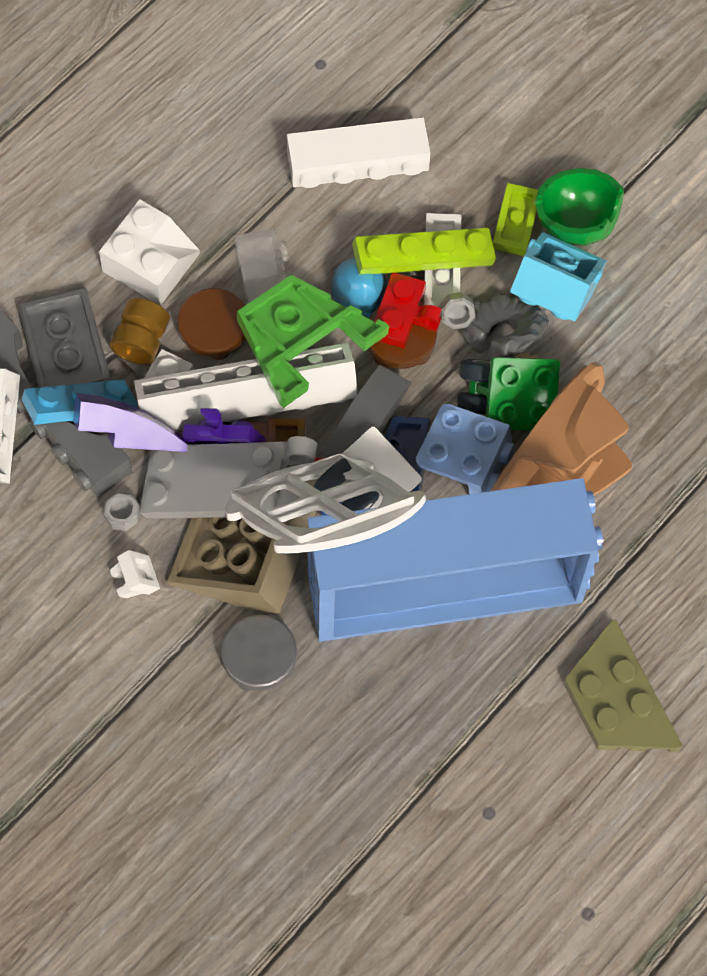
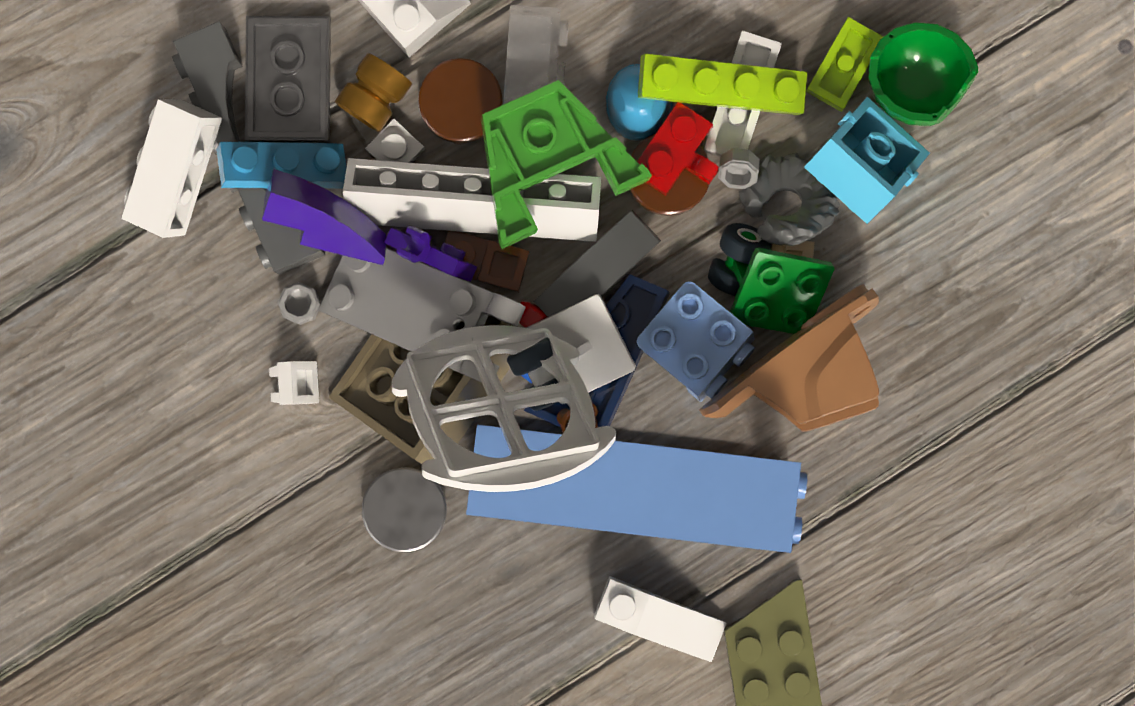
camera: 20 degrees right, 20 degrees up
none -> white slope [594,576,727,662]

